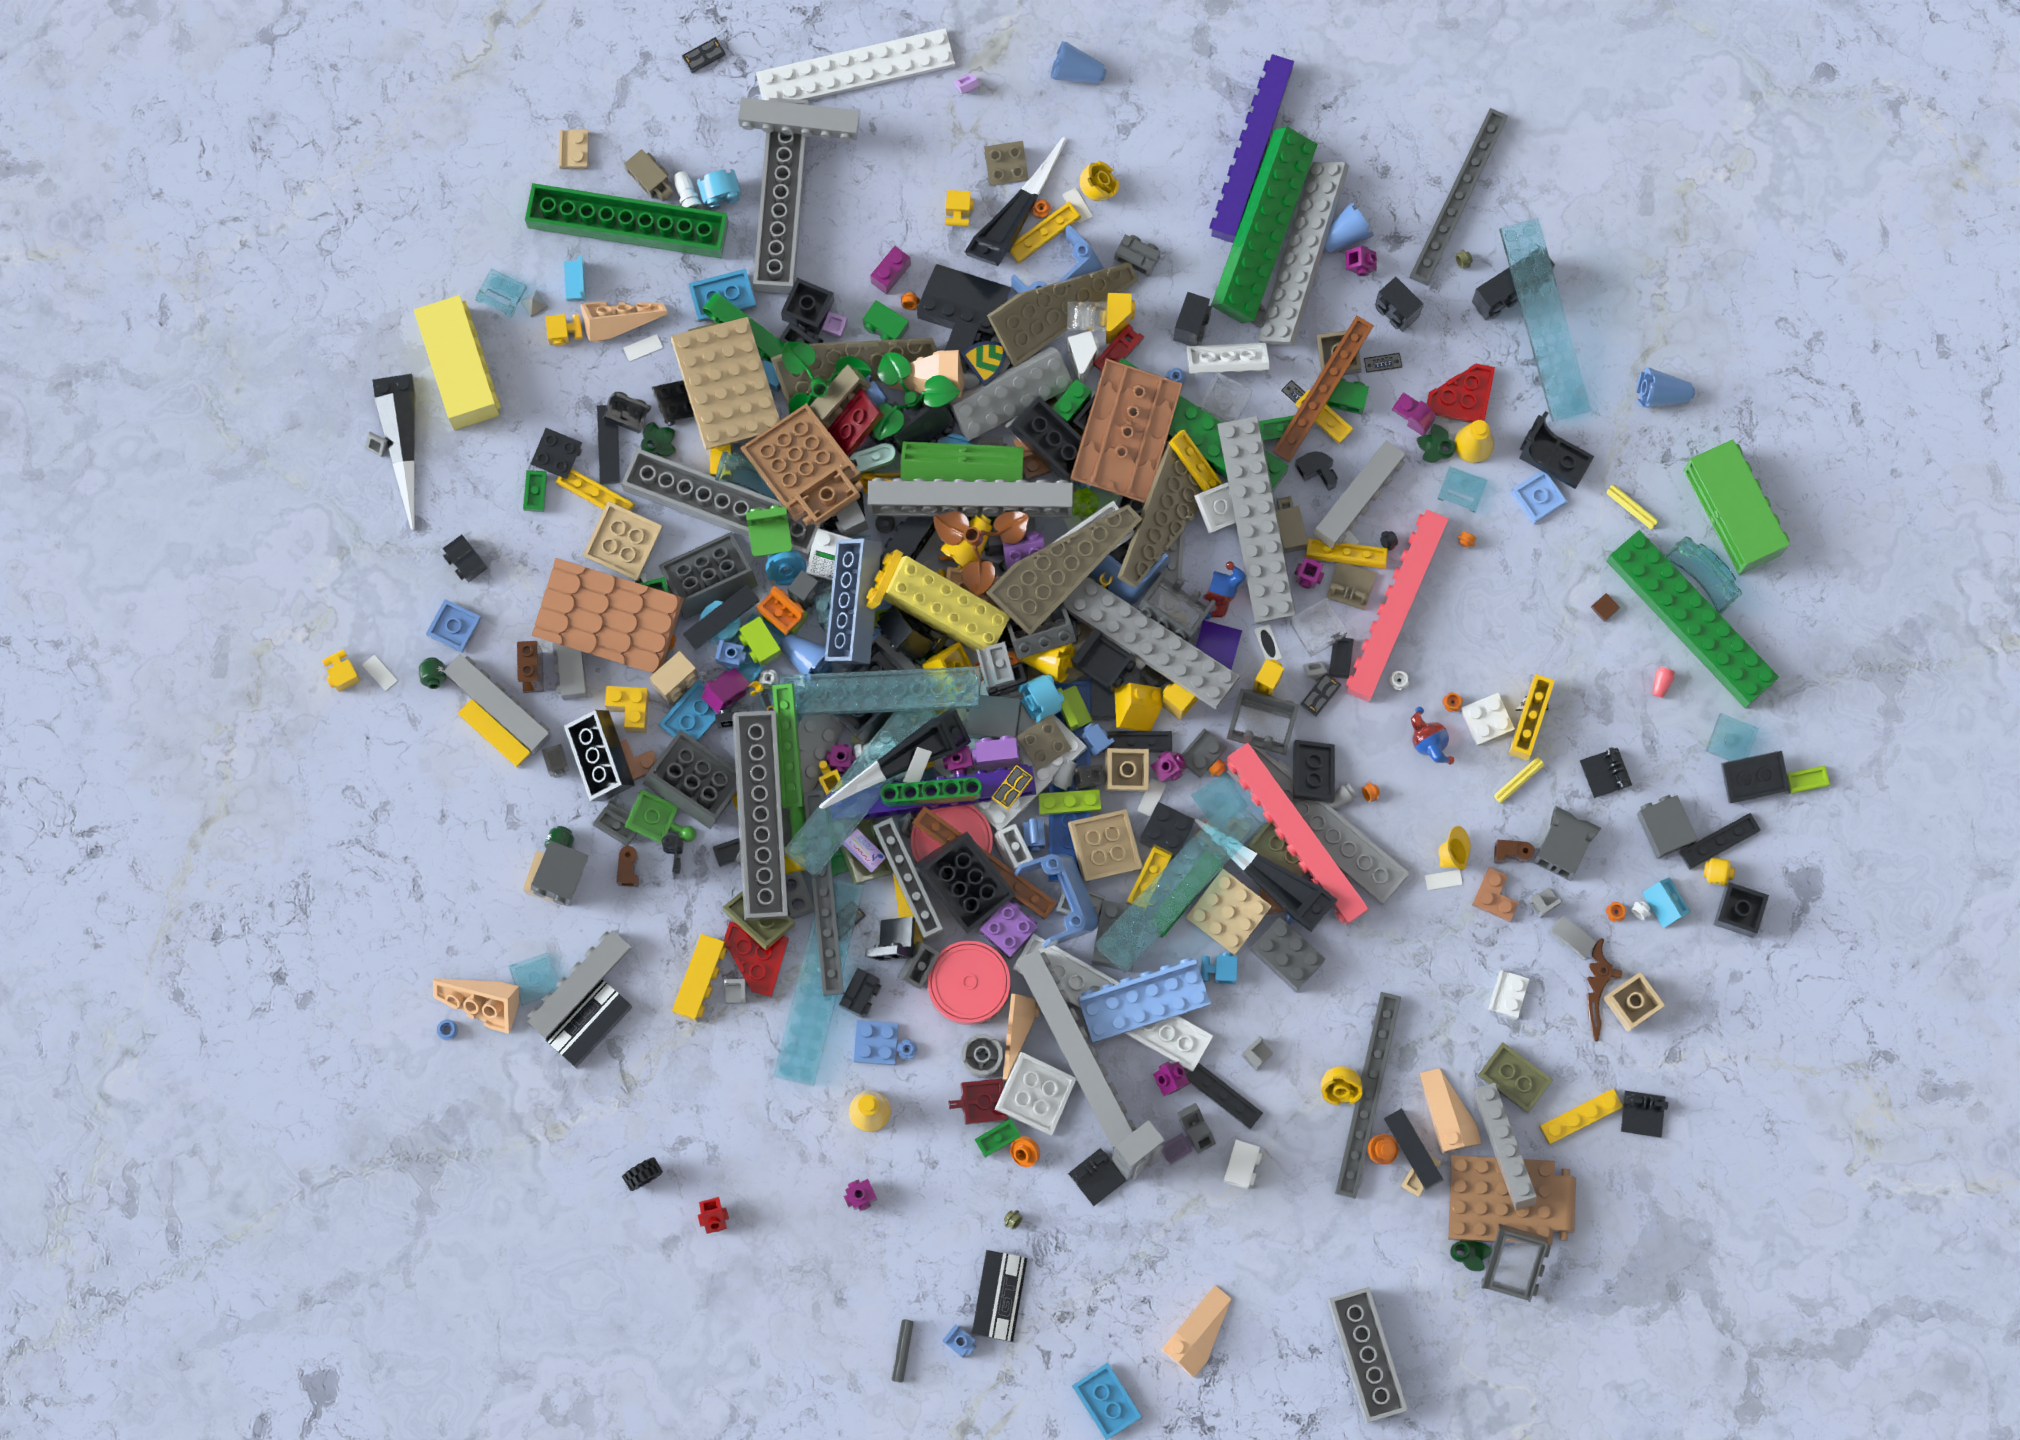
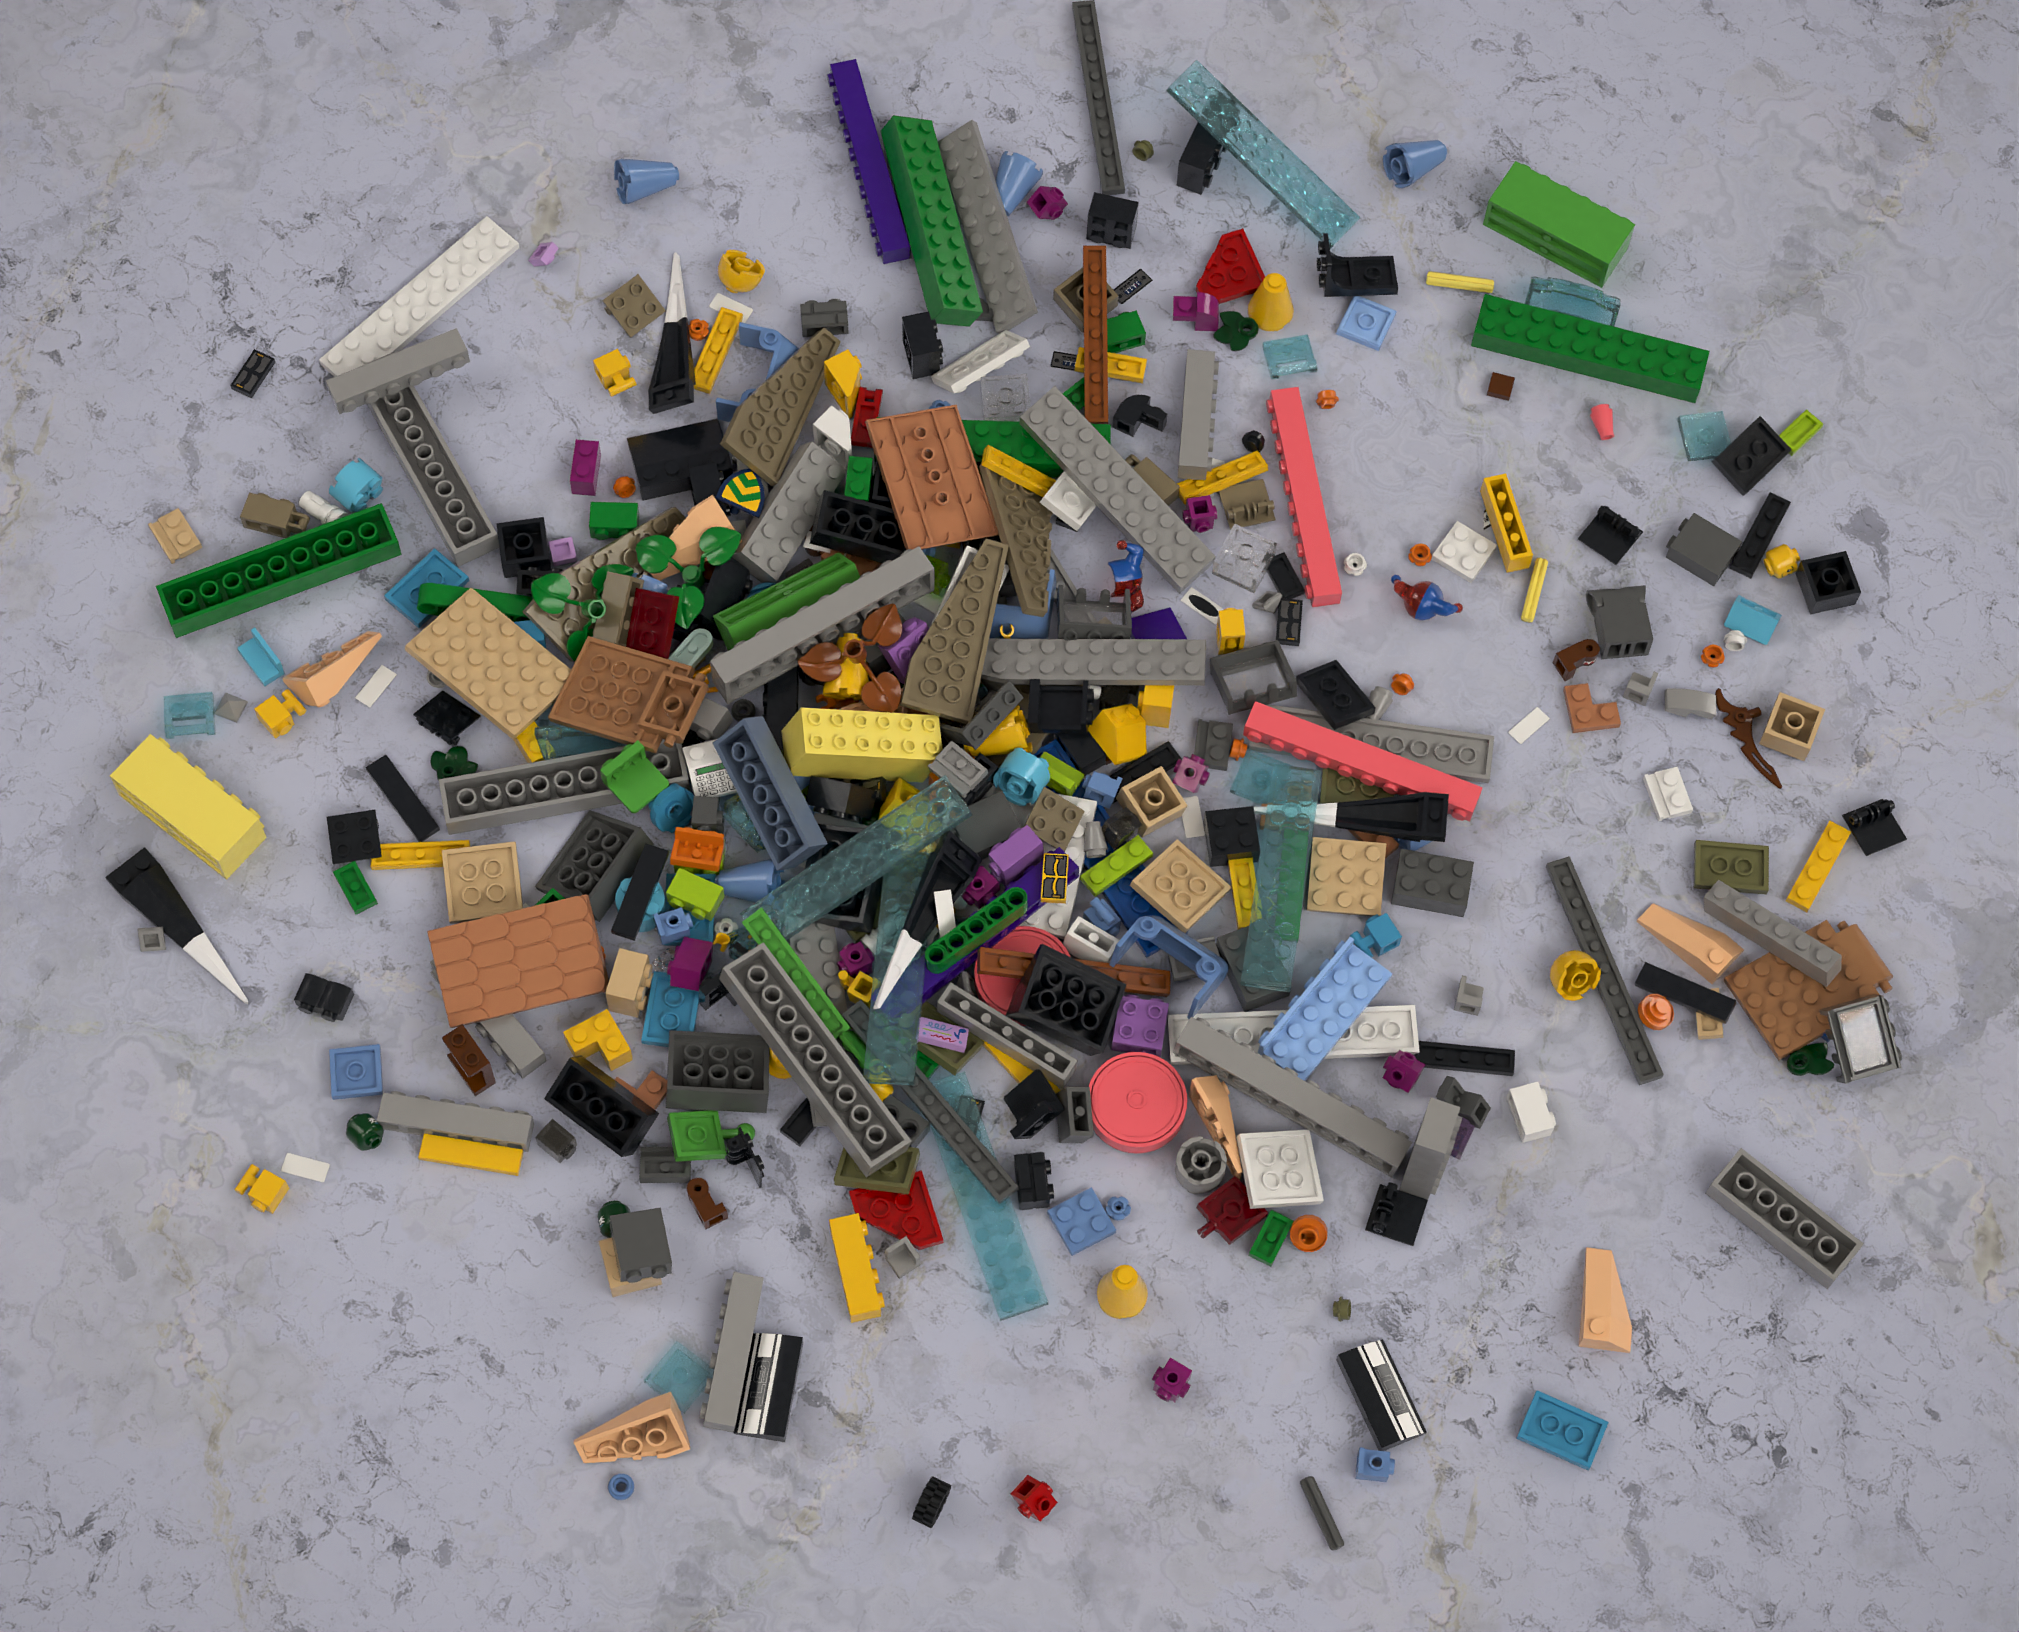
camera: 35 degrees left, 10 degrees down
black bracket [602,392,651,434] -> none
yellow plate [865,549,903,610] -> none
clear brick [1067,301,1107,331] -> none
yellow piece [1439,826,1471,870] -> none

